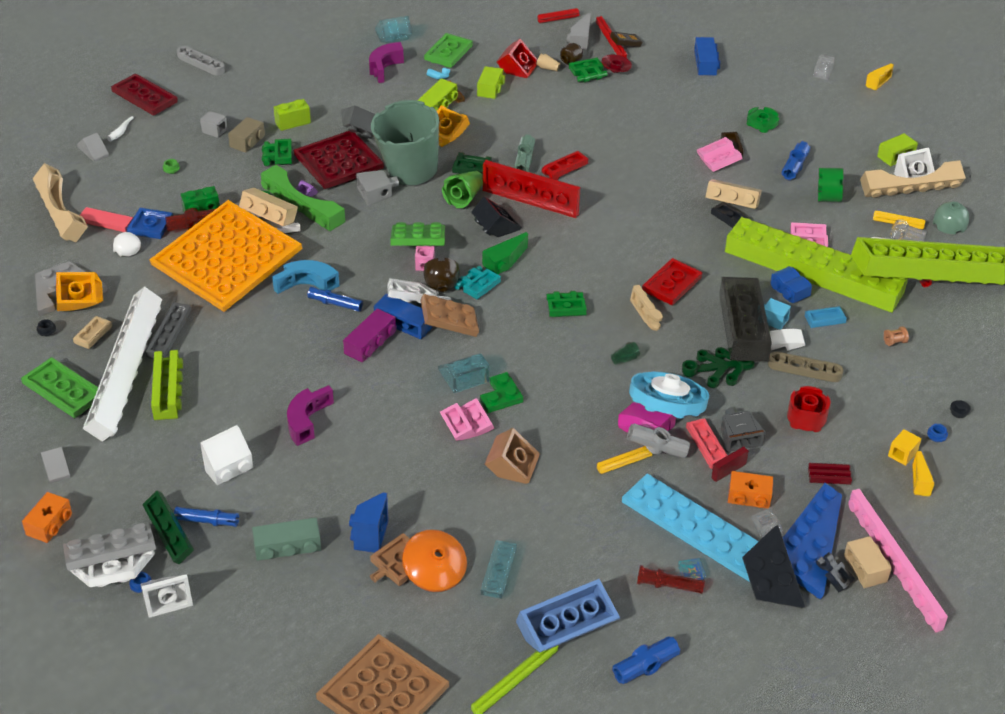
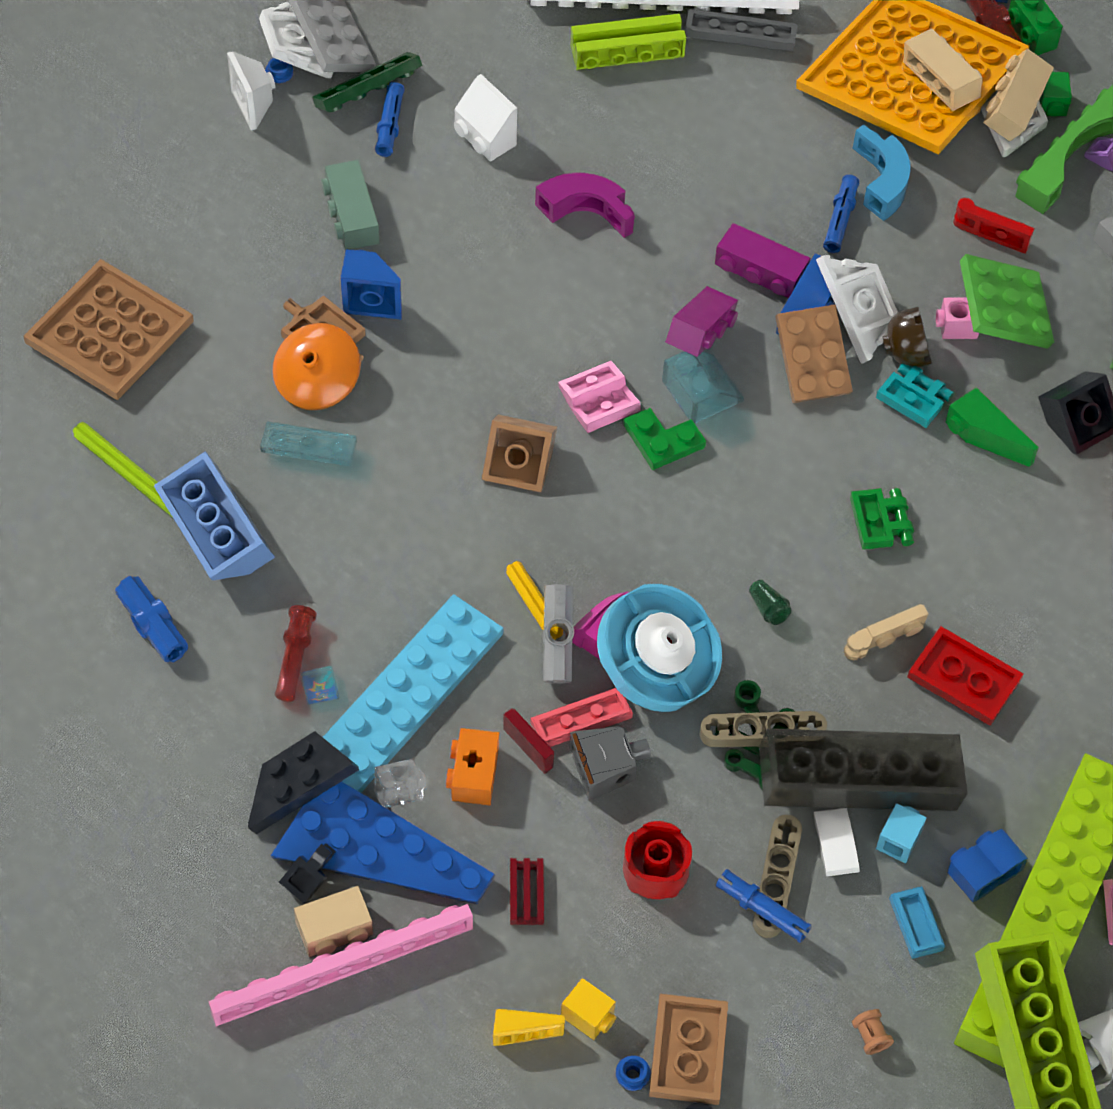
camera: 85 degrees right, 15 degrees up
none -> medium nougat plate [649,994,728,1105]
none -> magenta brick [665,286,738,357]
none -> dark tan beam [700,711,827,748]
none -> blue pin [716,869,812,943]
none -> tan brick [903,28,983,111]
none -> red plate [953,198,1035,254]

